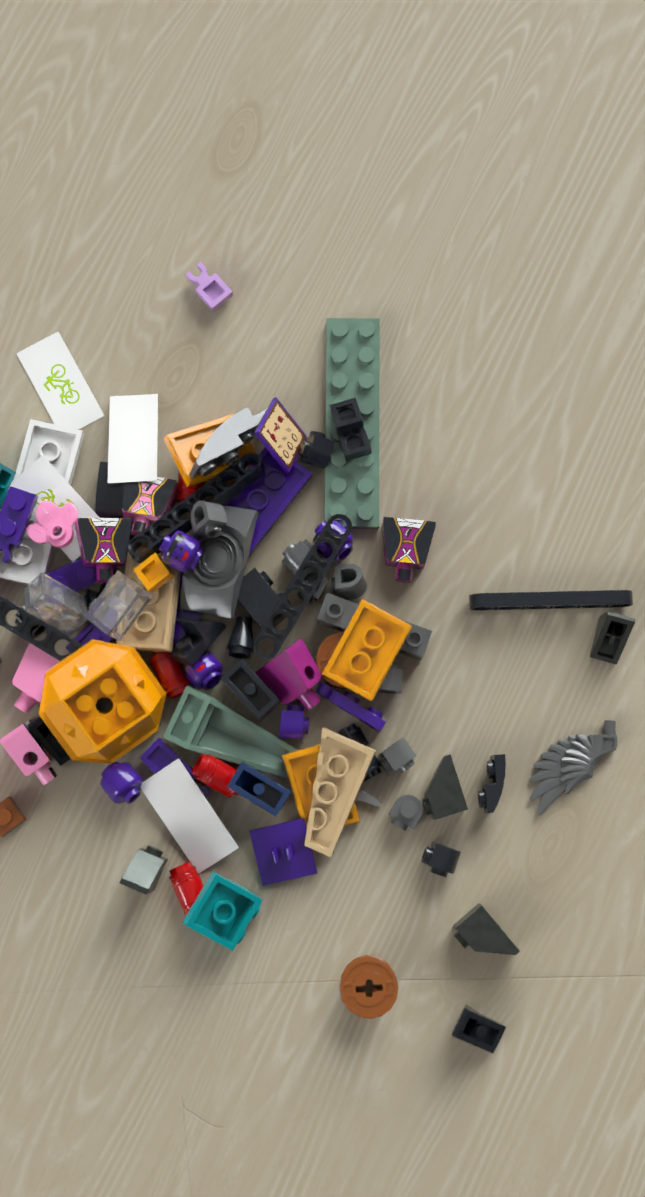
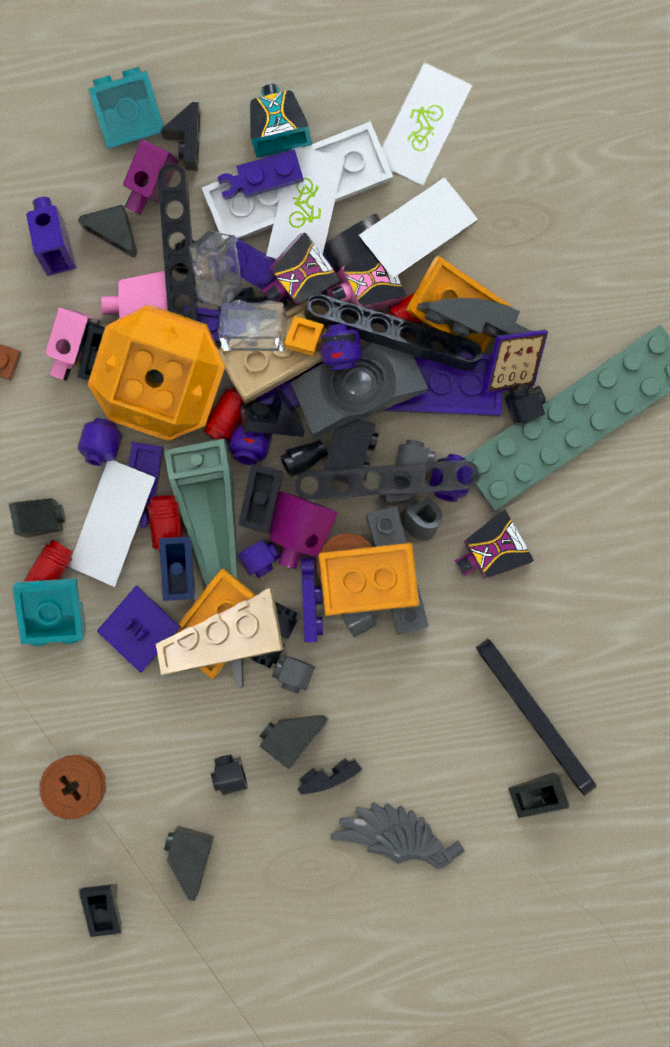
camera: 55 degrees right, 5 degrees up
bright pink plate [26,501,78,548] -> none
lavender plate [186,262,233,312] -> none
dark grey plate [191,501,227,538] -> none
black slope [330,398,372,461] -> none
dark grey plate [388,795,423,831] -> none

